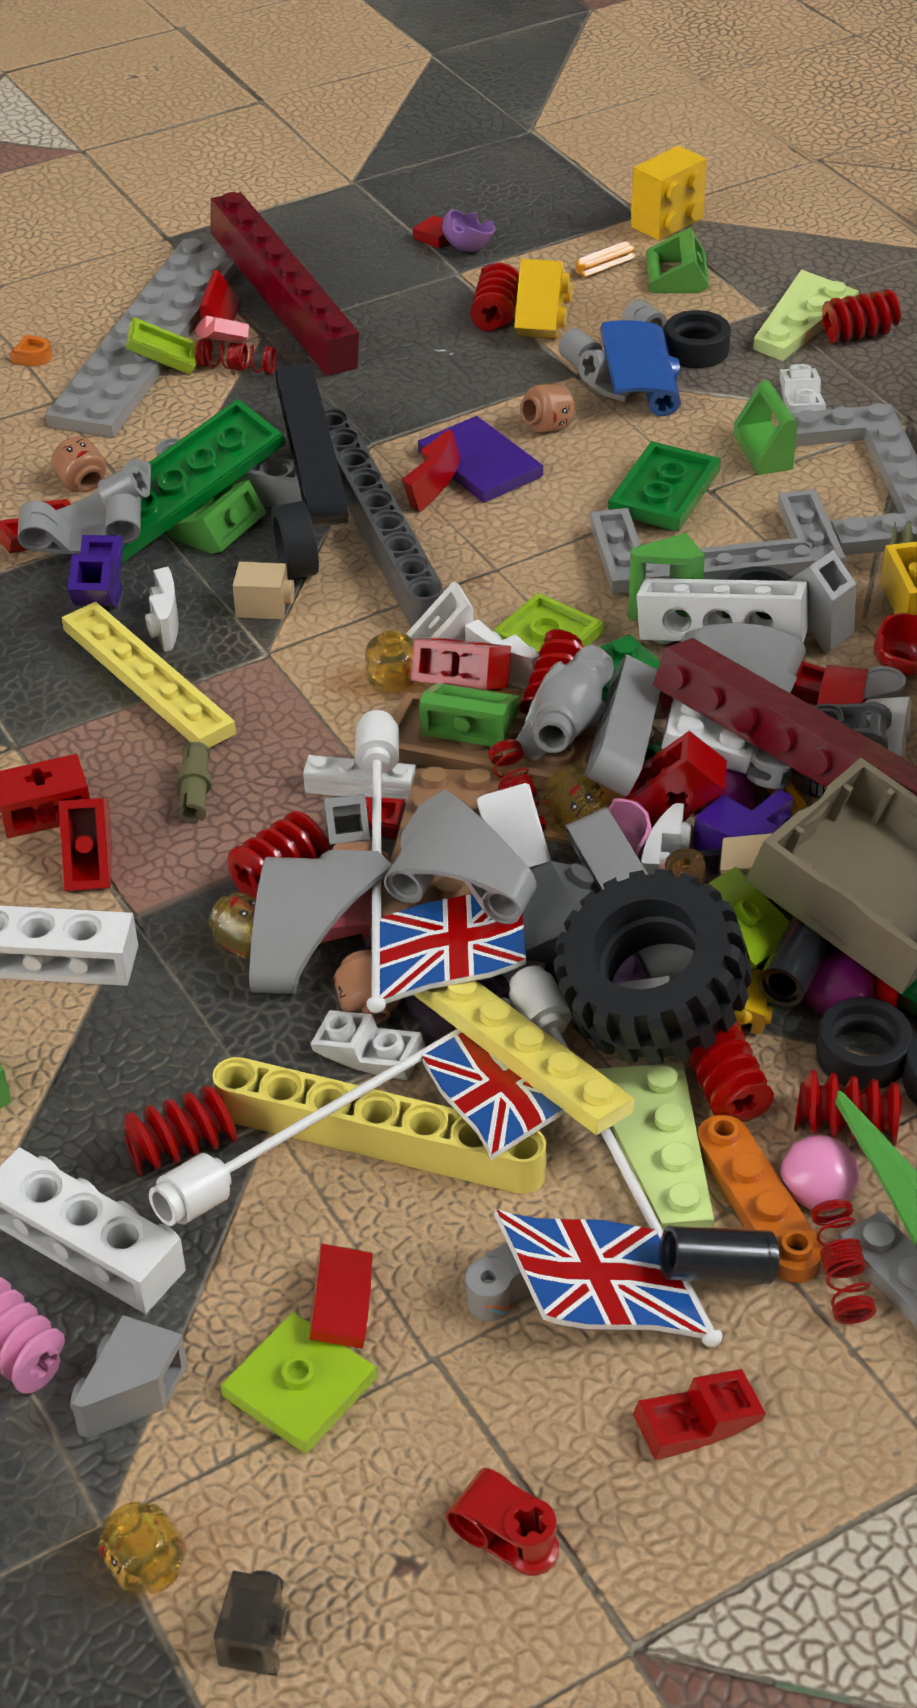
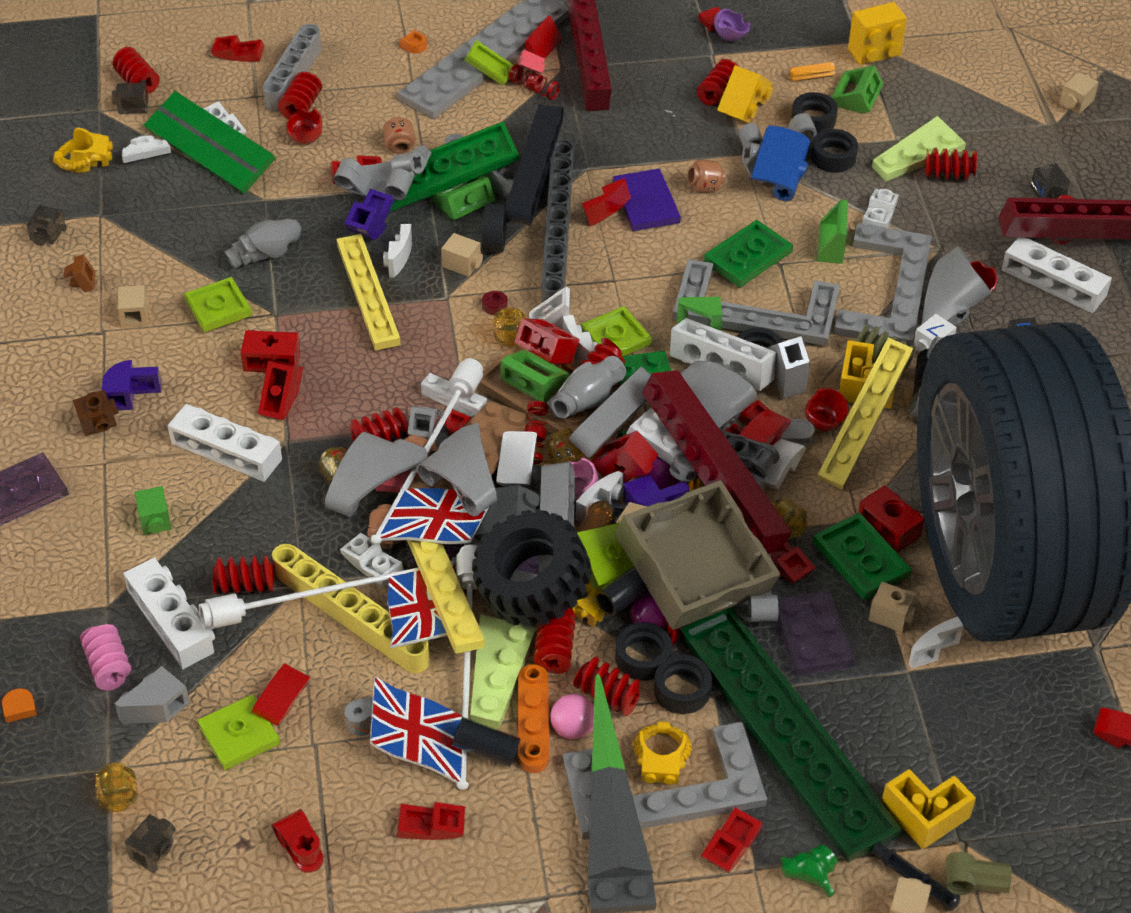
camera: 20 degrees right, 5 degrees up
olive pin [176,742,211,824] -> none
red piece [811,1199,877,1324] -> none
none -> dark red tile [482,290,508,315]
none -> black tyre [791,92,838,134]

